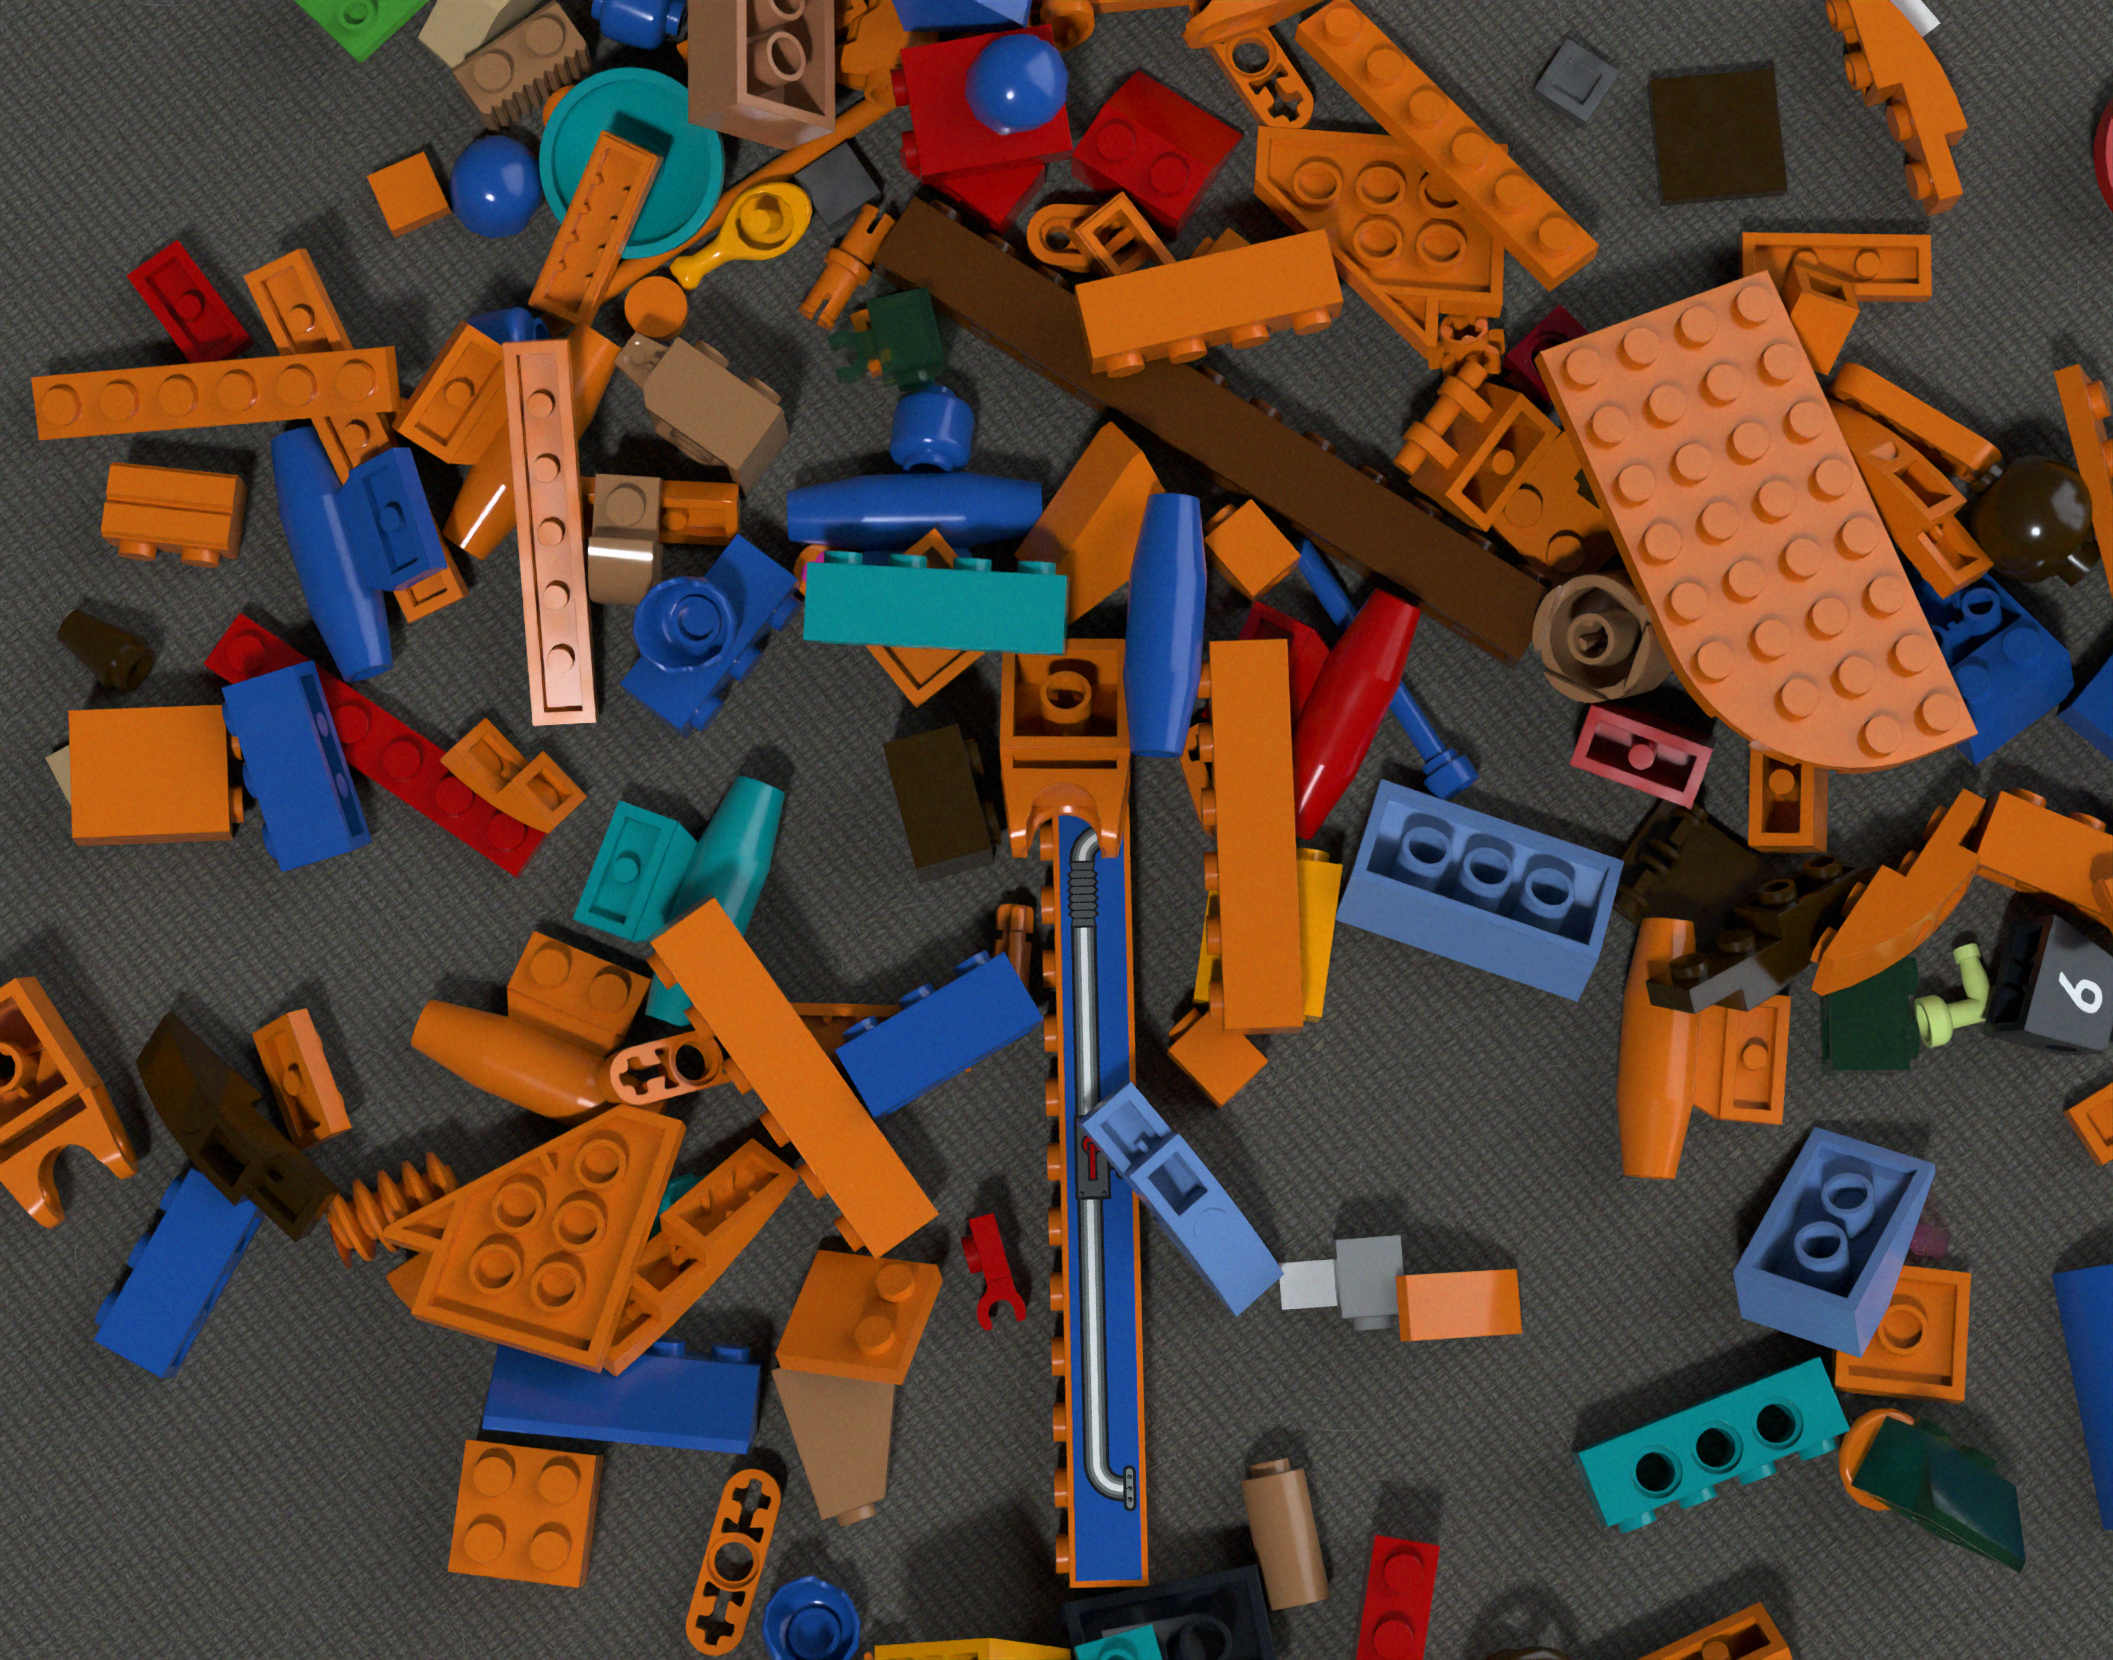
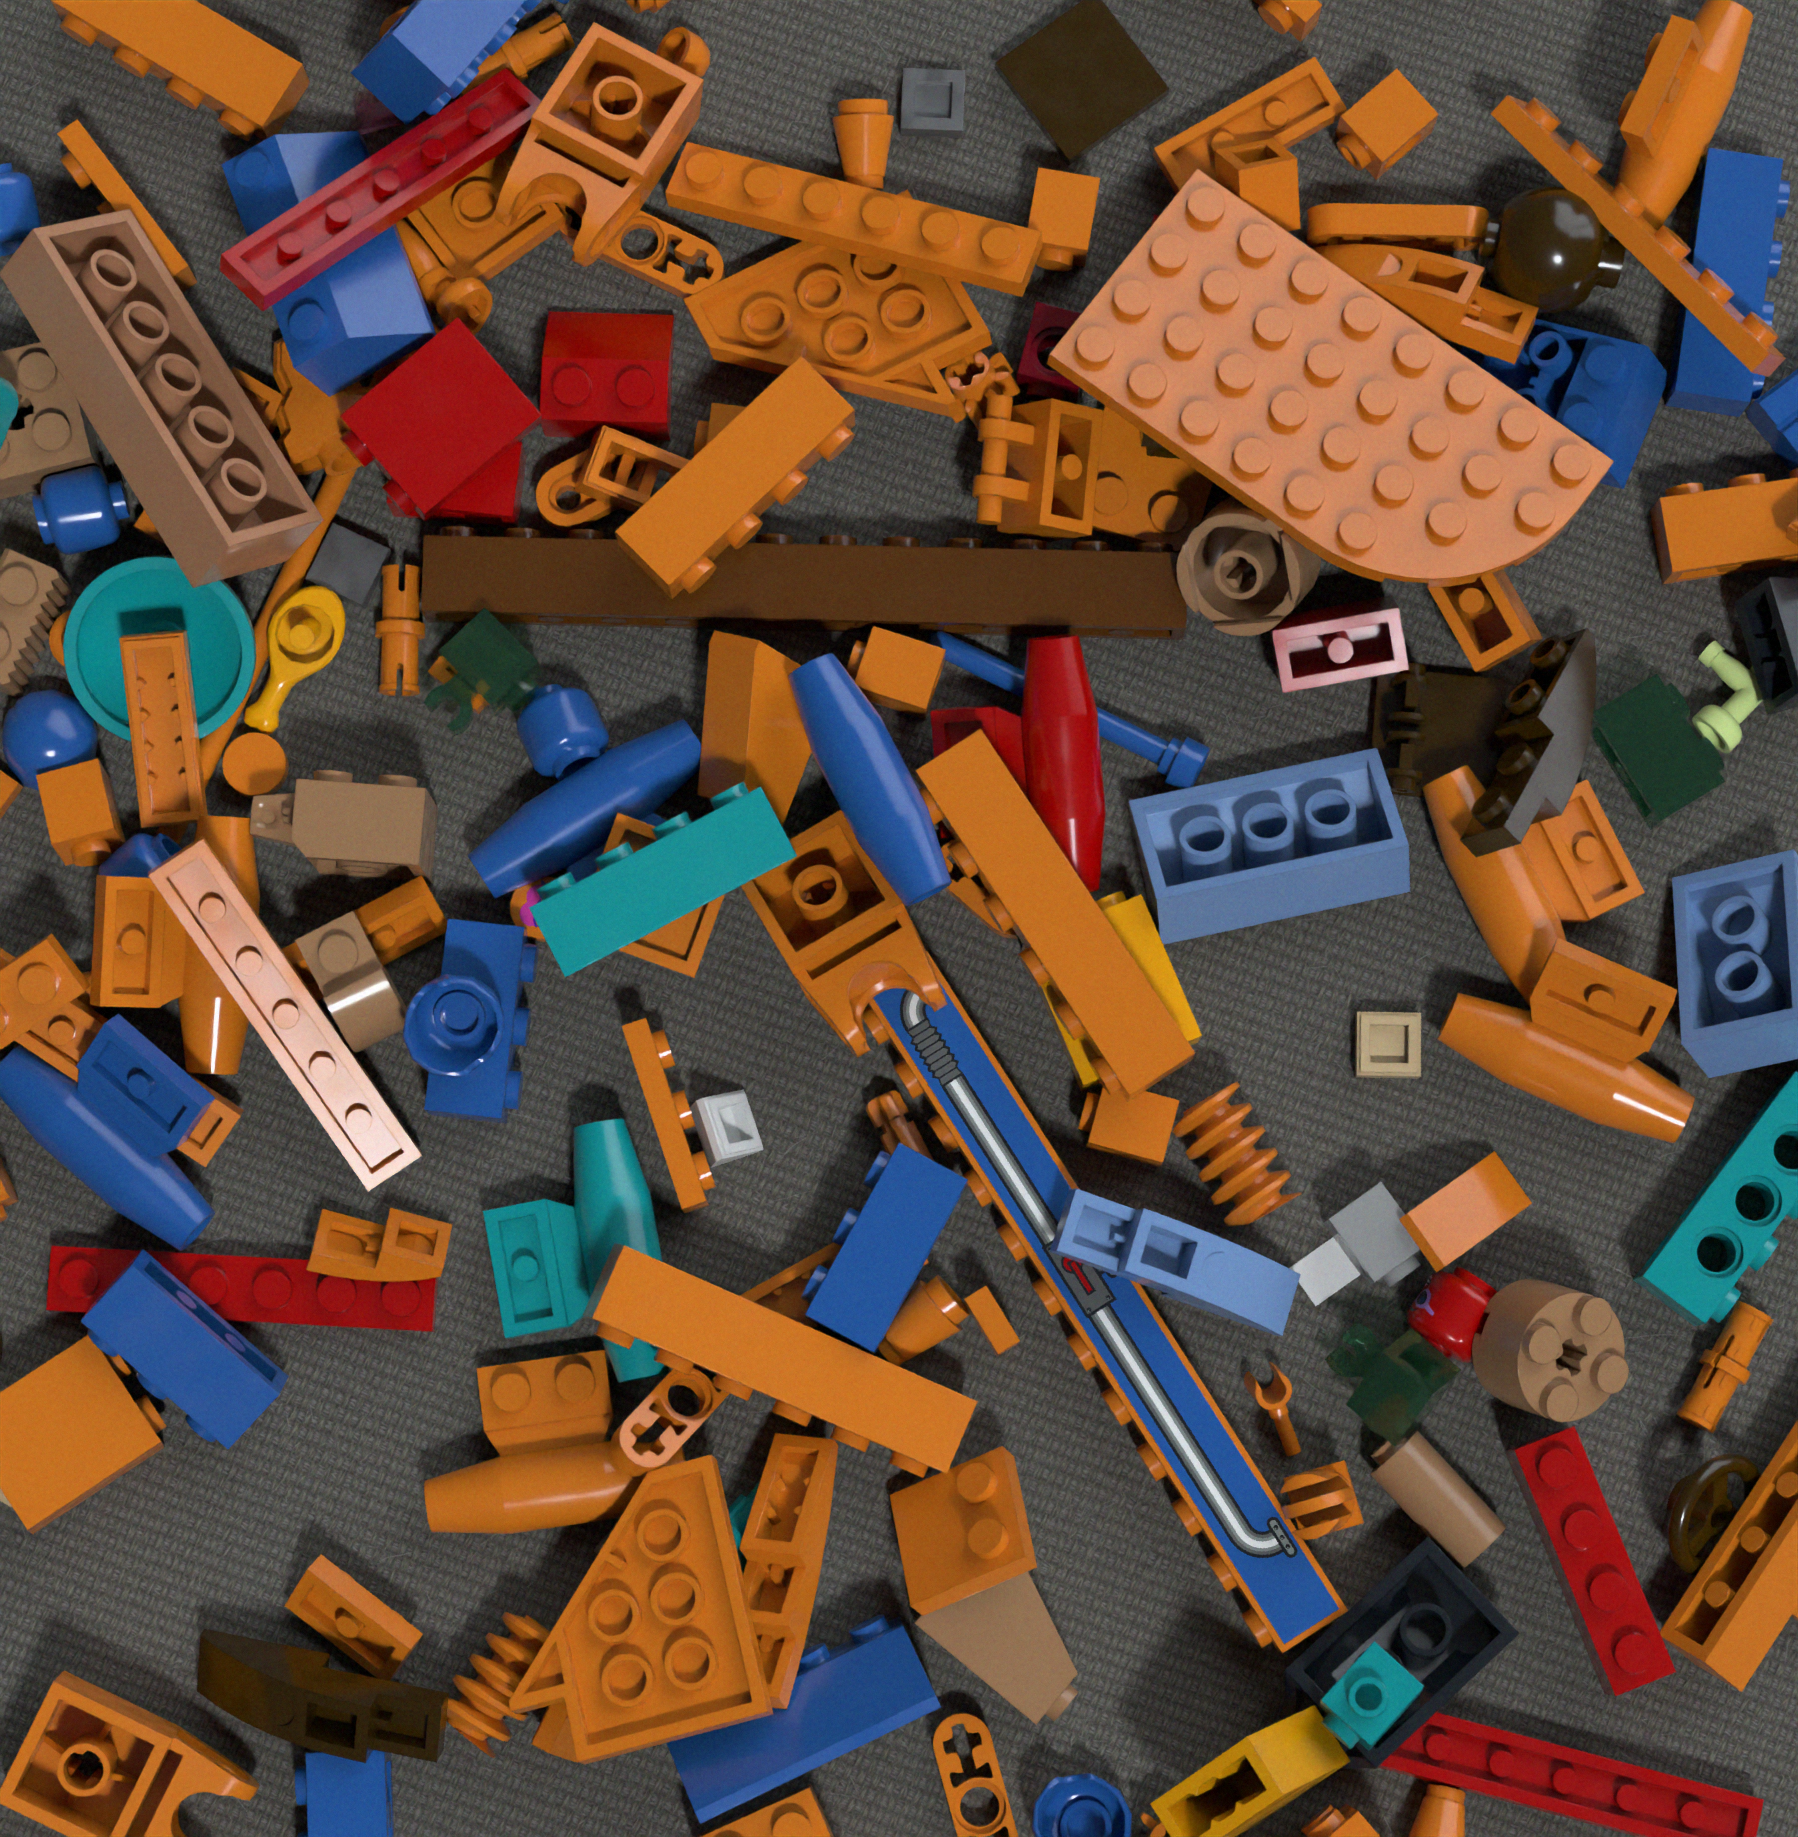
camera: 30 degrees left, 0 degrees up
dark brown brick [883,723,1002,884] -> none
red plate [960,1213,1026,1331] -> none
blue hair [965,34,1069,135] -> none
orange slope [1810,788,1986,996] -> none
none -> orange brick [36,758,125,867]
none -> orange plate [622,1018,716,1213]
none -> white slope [690,1089,764,1168]
none -> orange cone [832,99,894,191]
none -> orange cone [878,1275,970,1366]
none -> orange tile [963,1285,1020,1357]
none -> orange brick [1028,167,1100,271]
none -> orange piece [1173,1082,1302,1227]
none -> orange hand [1244,1362,1301,1456]
none -> orange arm [1280,1460,1364,1540]
none -> clear green brick [1325,1322,1461,1446]
none -> orange brick [1335,68,1439,180]
none -> tan tile [1355,1012,1421,1079]
none -> red head [1406,1266,1497,1367]
none -> orange plate [1437,937,1695,1143]
none -> medium nougat brick [1472,1279,1629,1422]
none -> orange pin [1676,1300,1774,1434]

